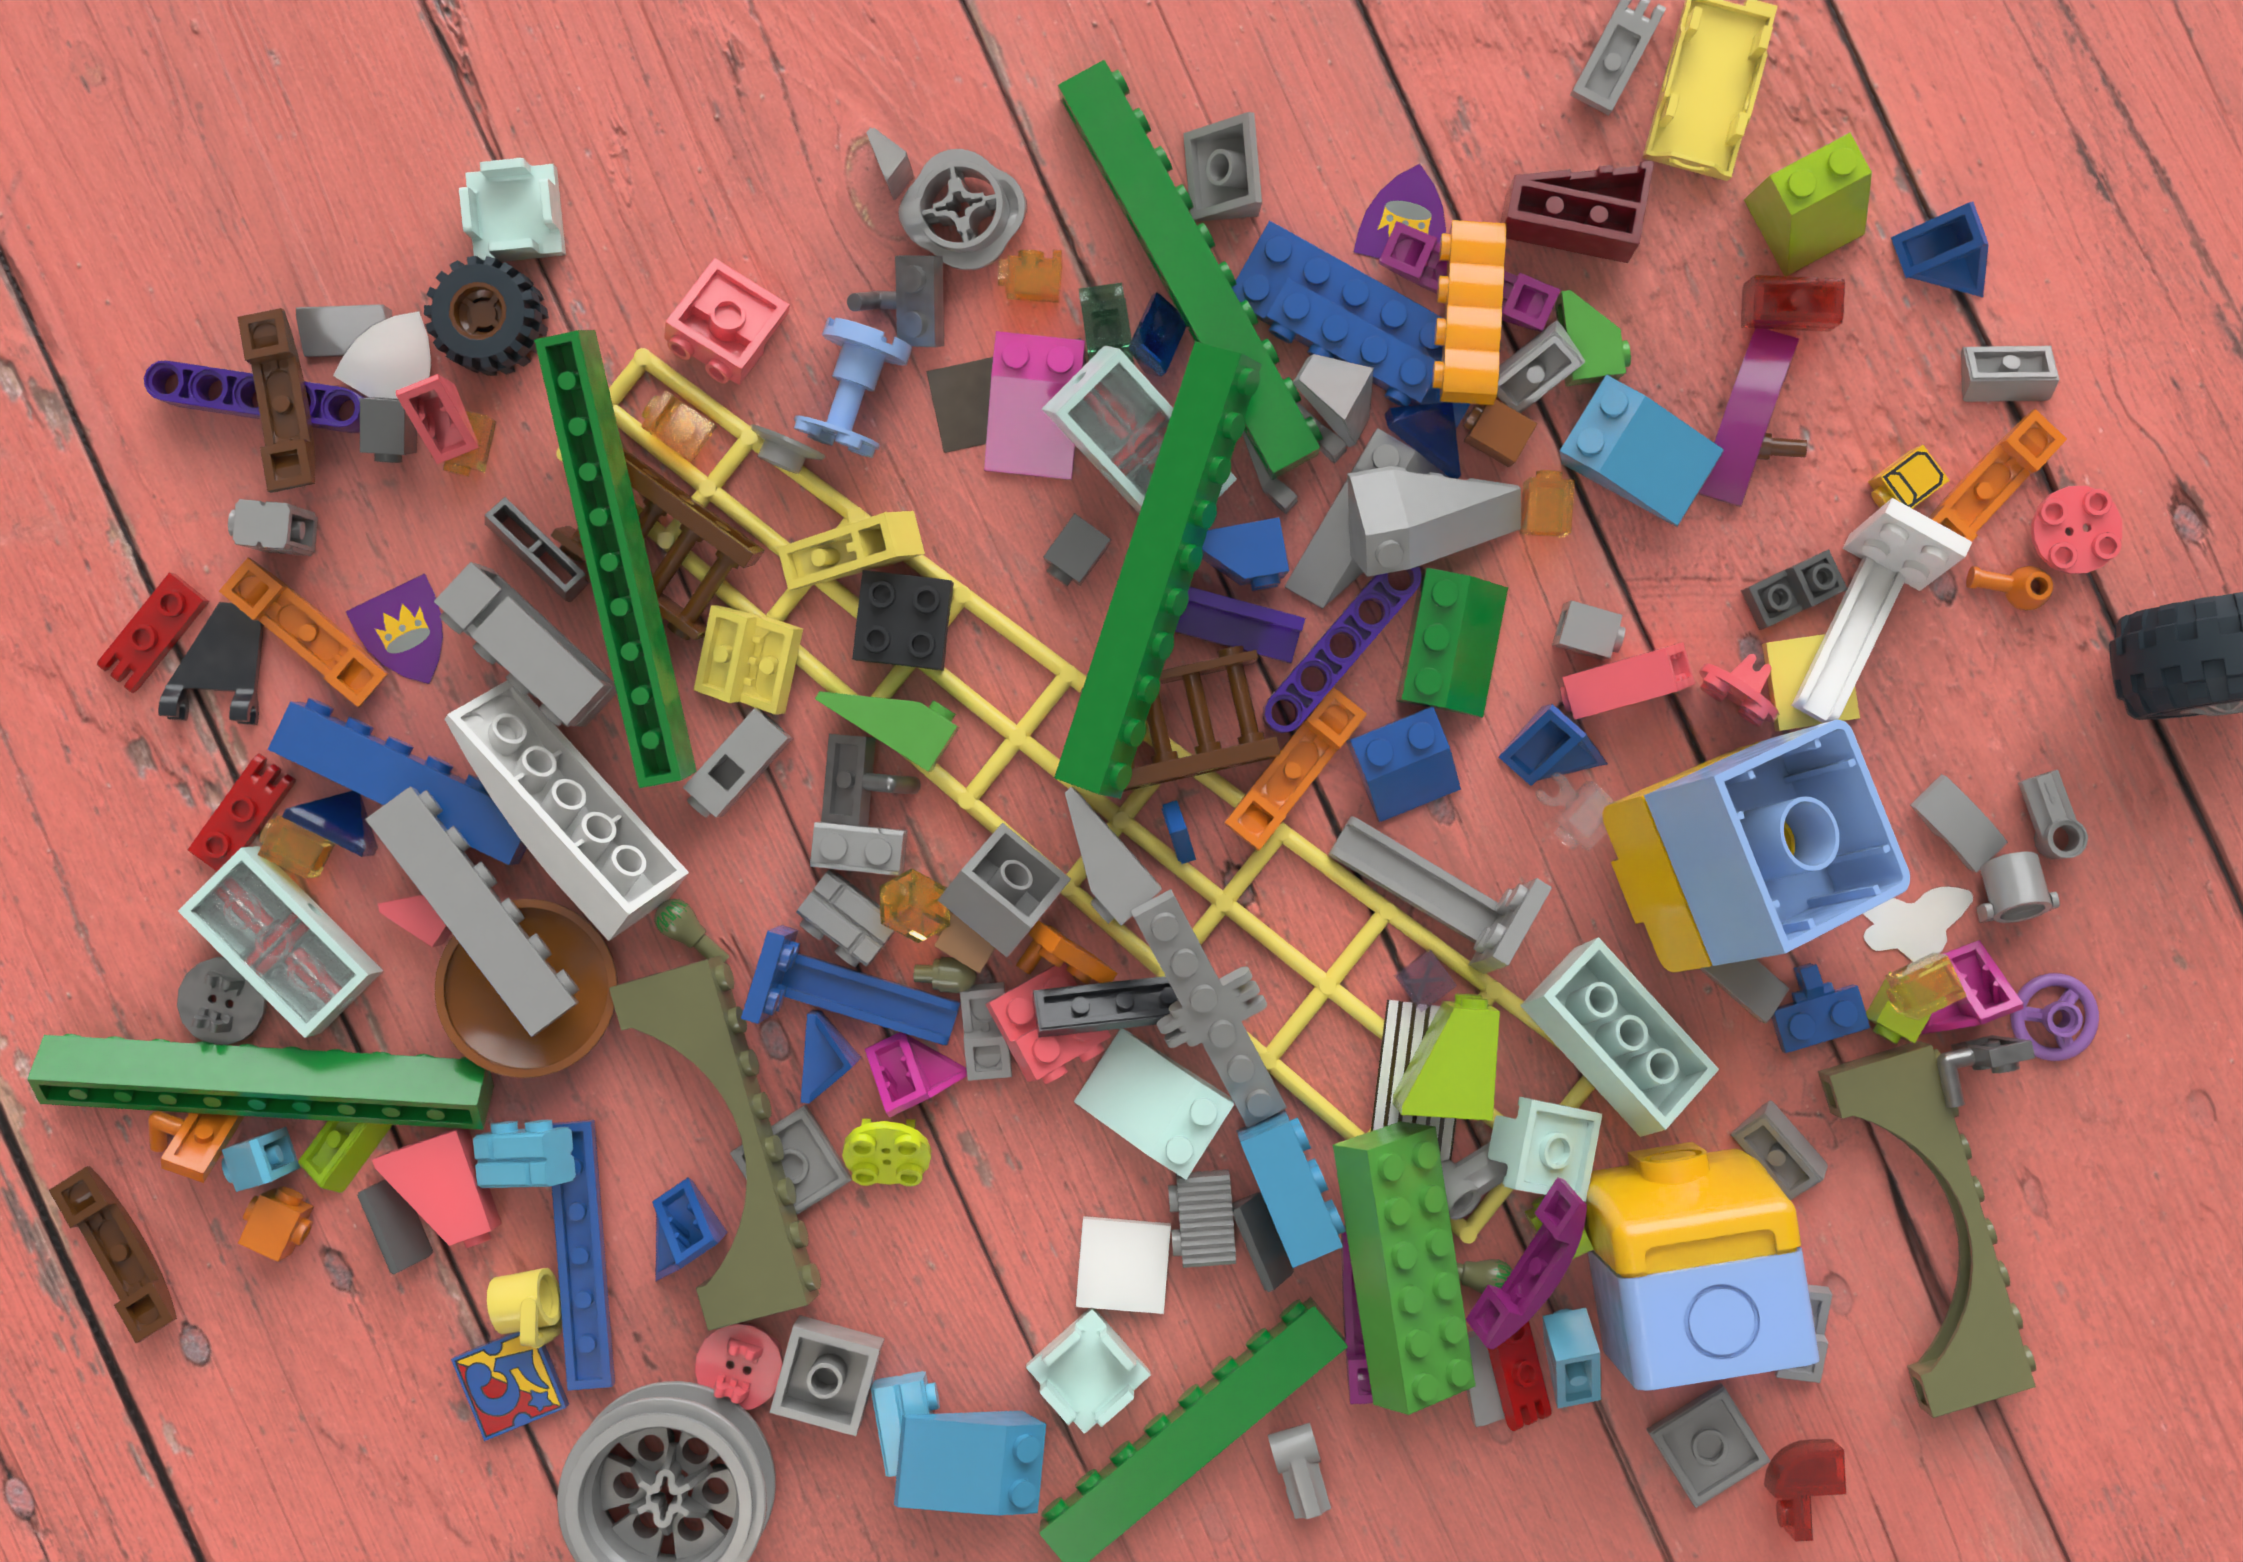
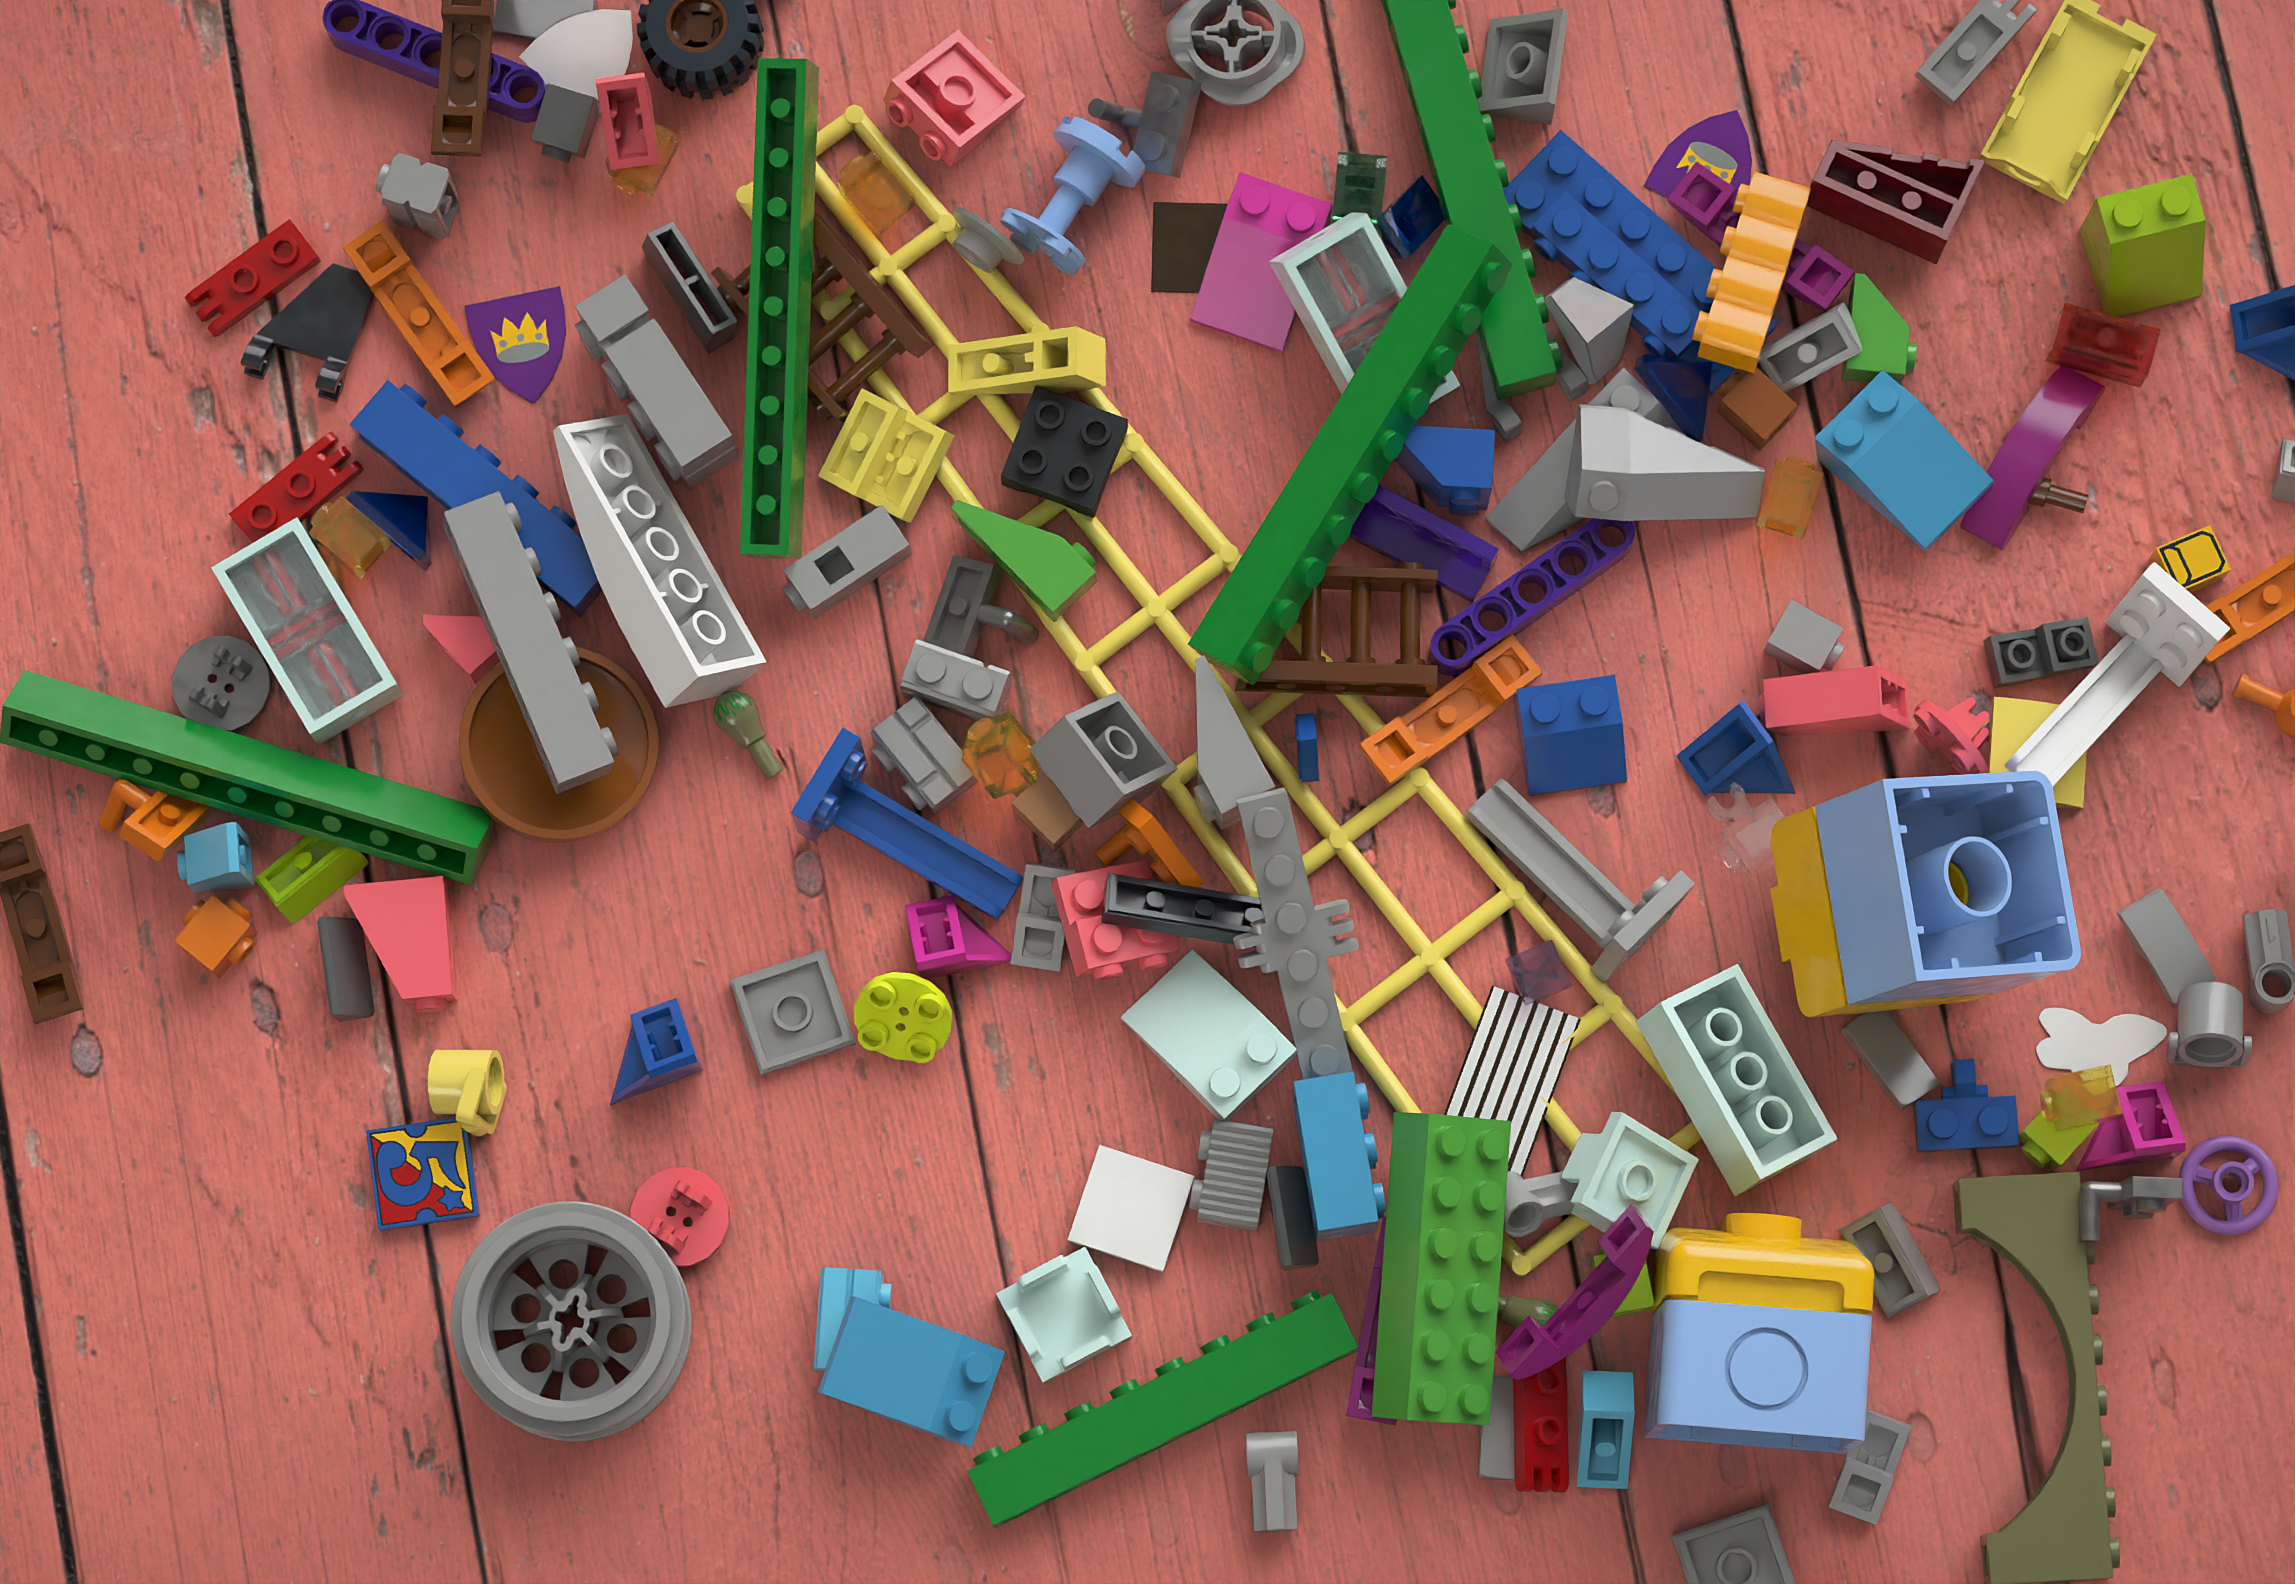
camera: 15 degrees right, 10 degrees down
medium azure brick [473,1119,576,1188] -> none
blue plate [552,1120,615,1391] -> none
olive arch [609,955,821,1331] -> none
light grey brick [769,1315,885,1436] -> none
blue slope [801,1010,862,1103] -> none
olive cylinder [913,957,976,993] -> none
clear yellow brick [998,250,1063,303] -> none
dark grey brick [1043,513,1111,587] -> none
lime slope [1392,994,1500,1121] -> none
green slope [1396,568,1508,718] -> none

